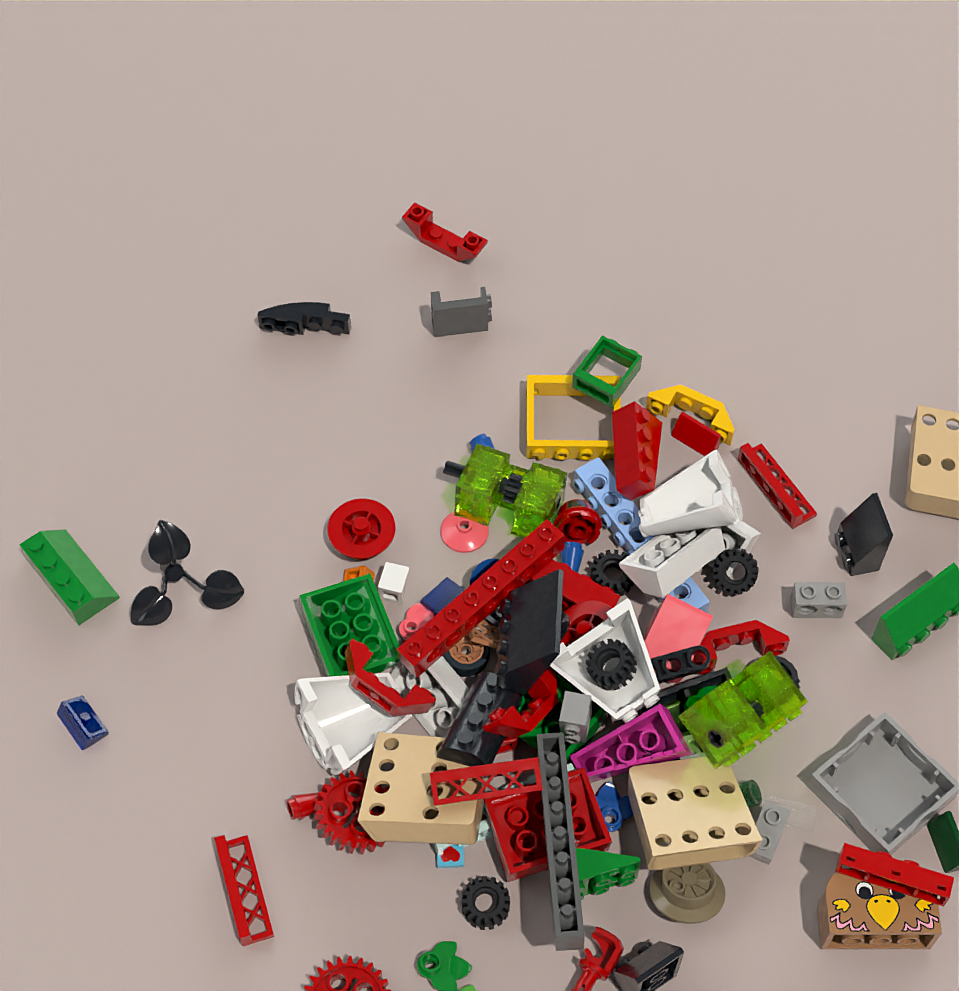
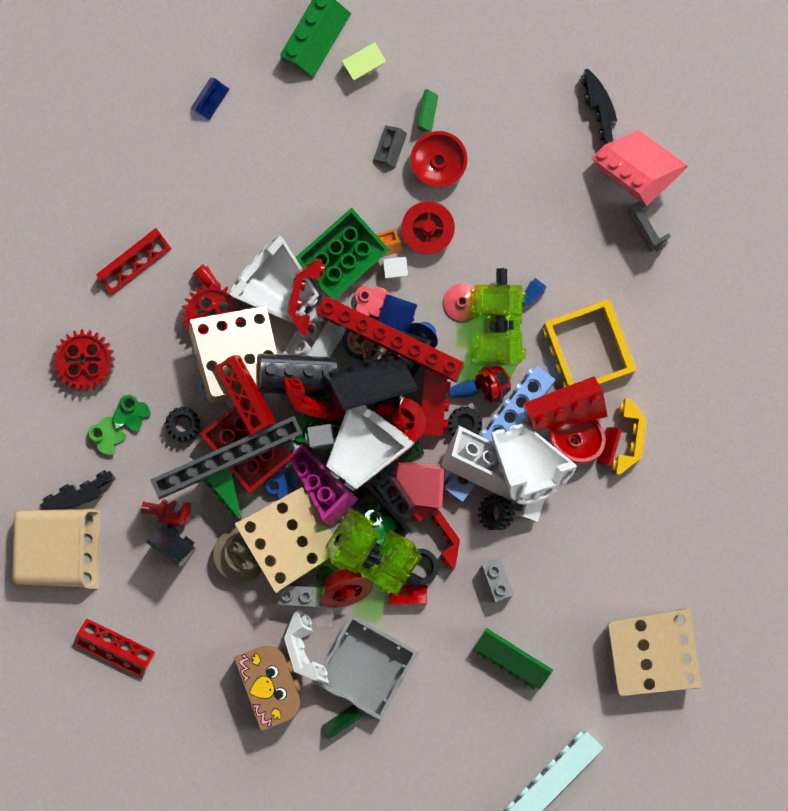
camera: 70 degrees right, 25 degrees up
black plant [130,520,244,626] -> none
red slope [402,202,488,262] -> none
green window [572,335,642,408] -> none
black tyre [586,639,637,690] -> none
red fence [738,443,817,529] -> none
black slope [835,493,893,576] -> none
red piece [835,843,954,907] -> none
none -> white slope [284,611,329,685]
none -> red wheel [321,568,373,608]
none -> yellowish green panel [342,42,386,80]
none -> dark grey slope [373,125,407,168]
none -> red slope [388,585,427,605]
none -> red dish [410,131,468,188]
none -> green slope [418,89,438,132]
none -> red dish [549,420,606,464]
none -> coral slope [592,130,688,206]

